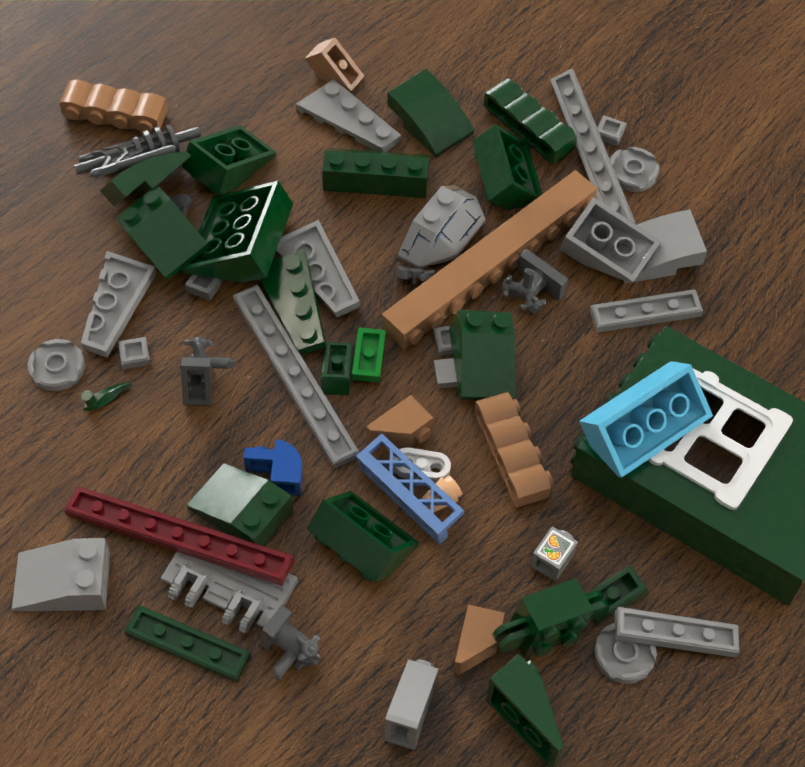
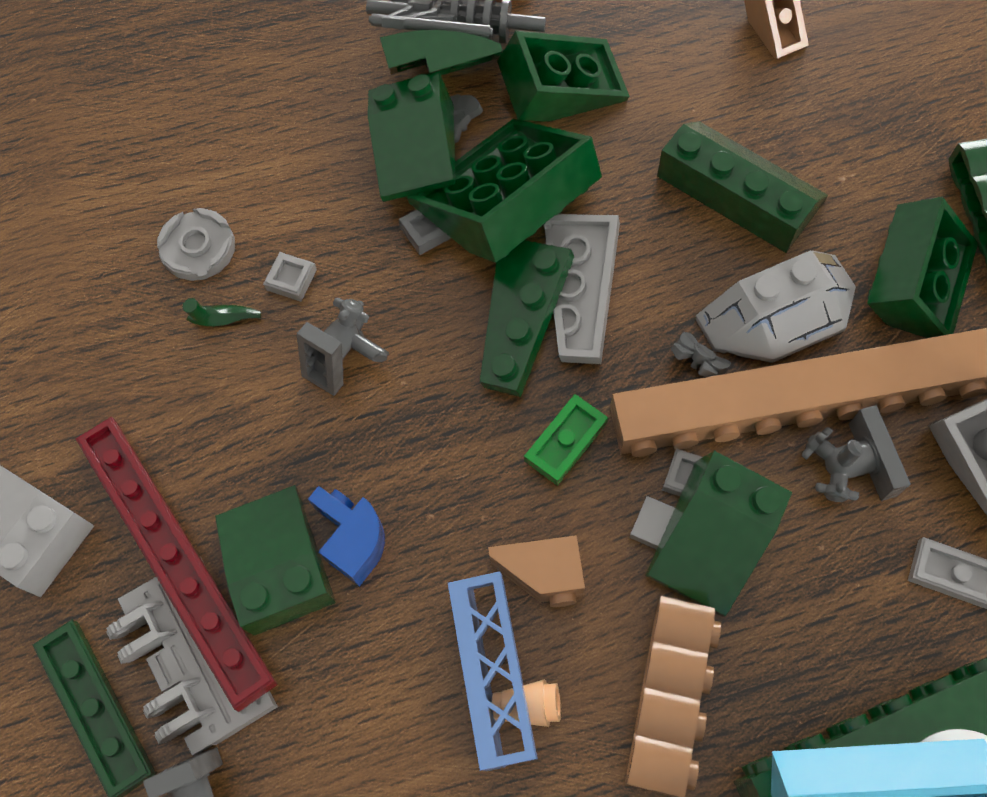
camera: 40 degrees right, 10 degrees up
light grey wing [81,251,157,358] -> none
light grey tile [233,285,360,469] -> none
light grey wing [296,79,401,152] -> none
dark green slope [307,491,419,583] -> none
dark green slope [321,342,353,395] -> none
dark green slope [387,69,474,157] -> none
white plate [393,447,451,483] -> none

